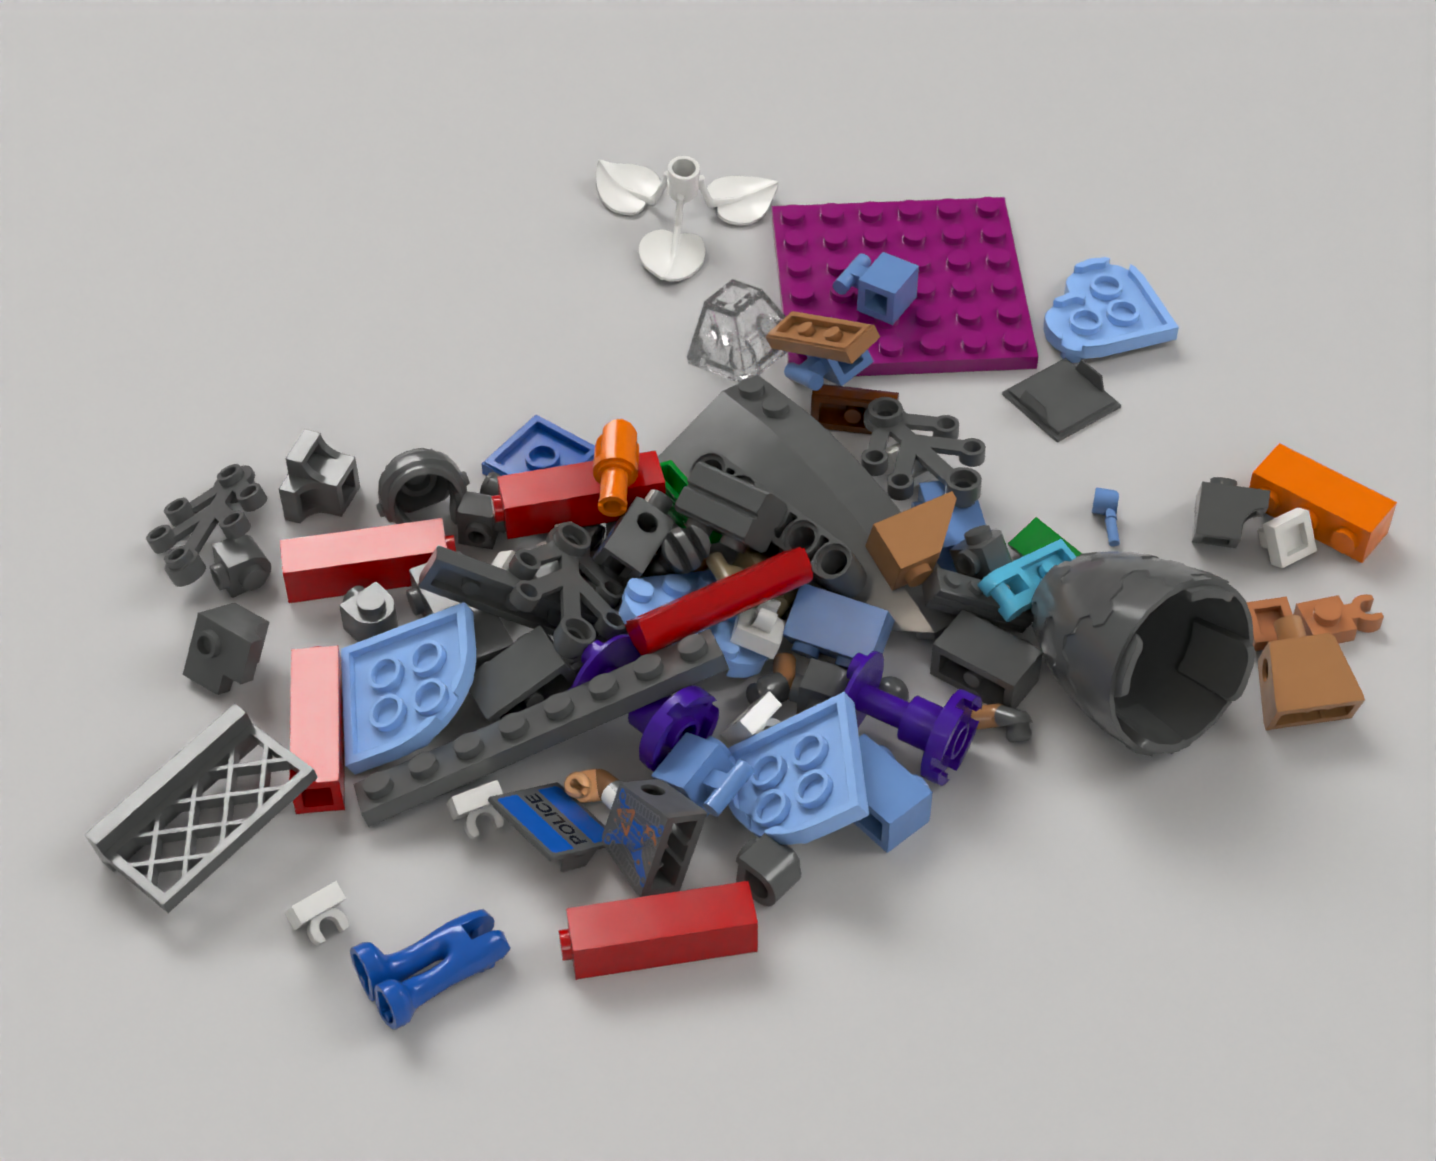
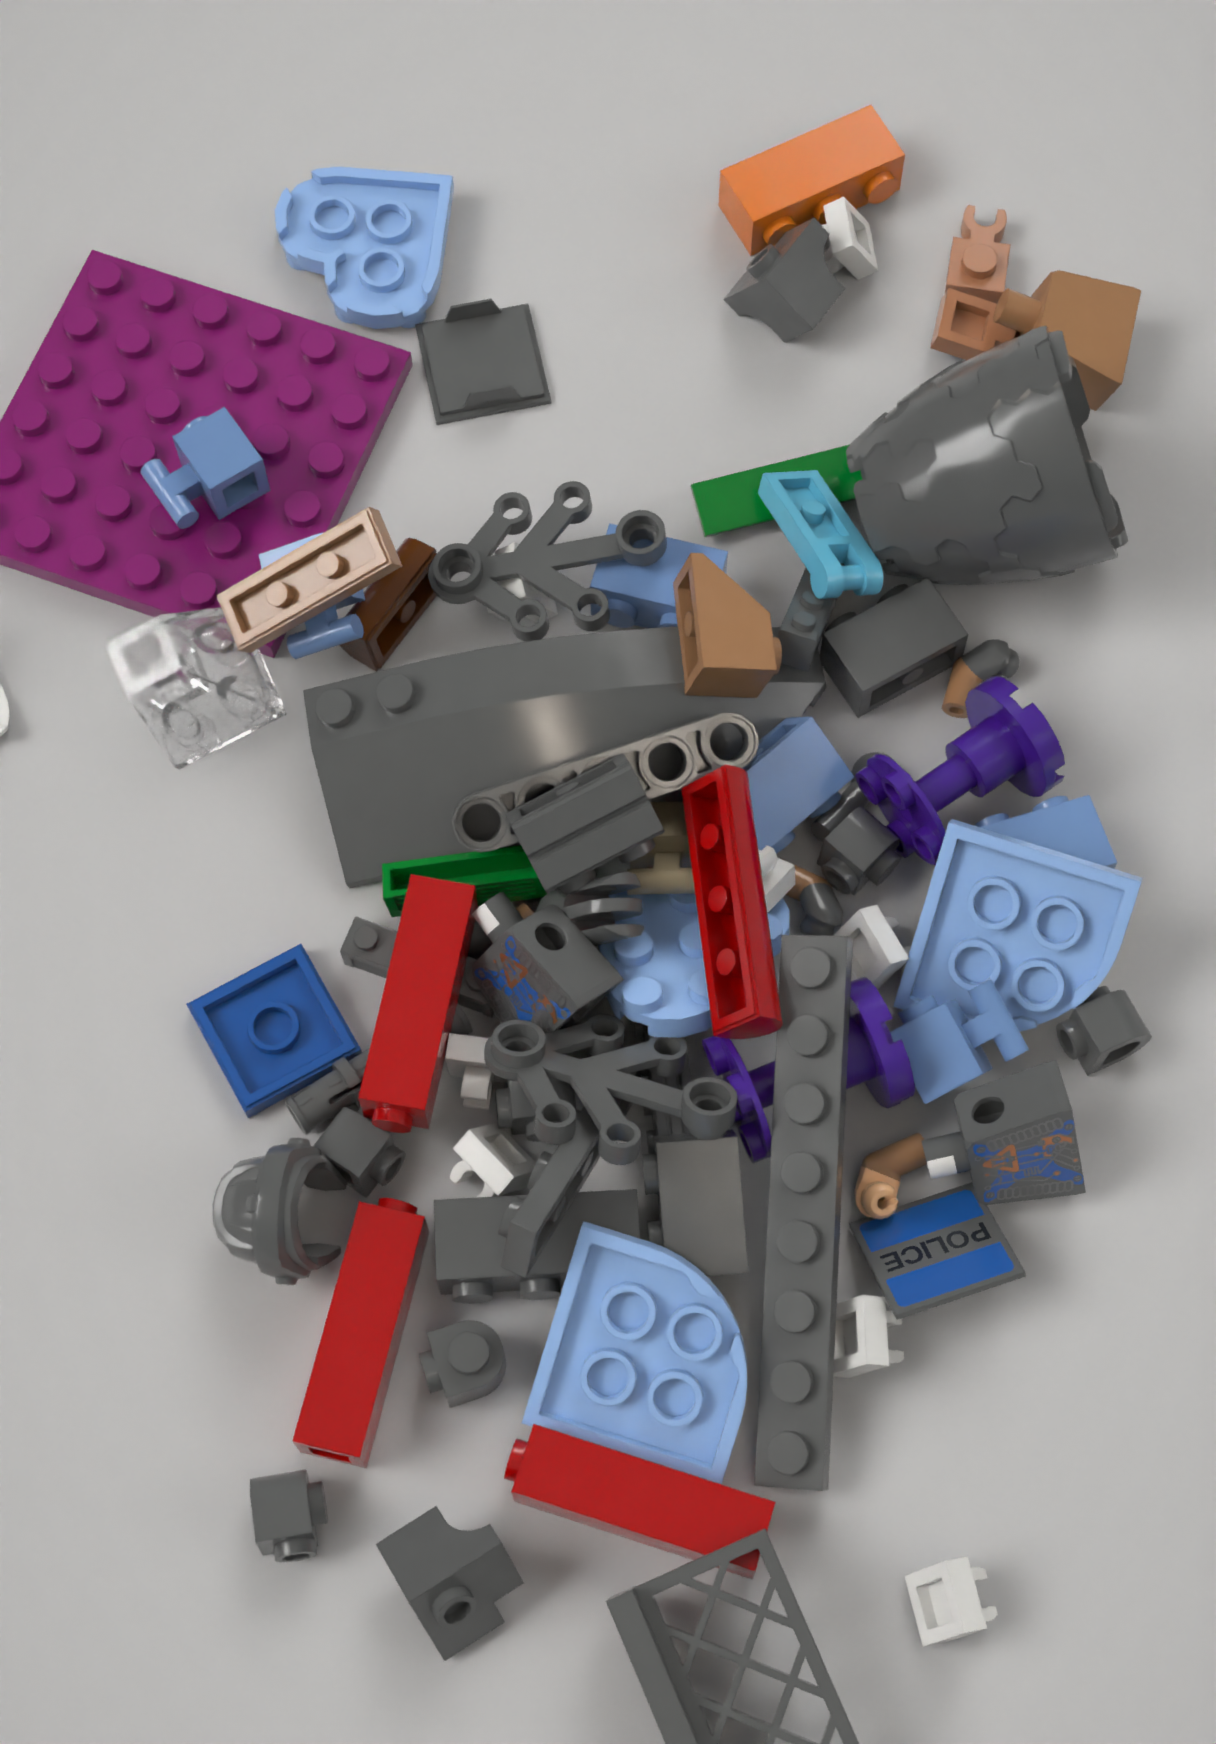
camera: 65 degrees left, 20 degrees up
dark grey plant [146,464,268,587] -> none
dark grey brick [279,429,360,524] -> none
blue piece [350,909,511,1030] -> none
red brick [558,881,758,980] -> none
orange arm [593,419,639,517] -> none
dark grey plate [949,525,1012,580] -> none
medium blue hand [1092,487,1120,547] -> none

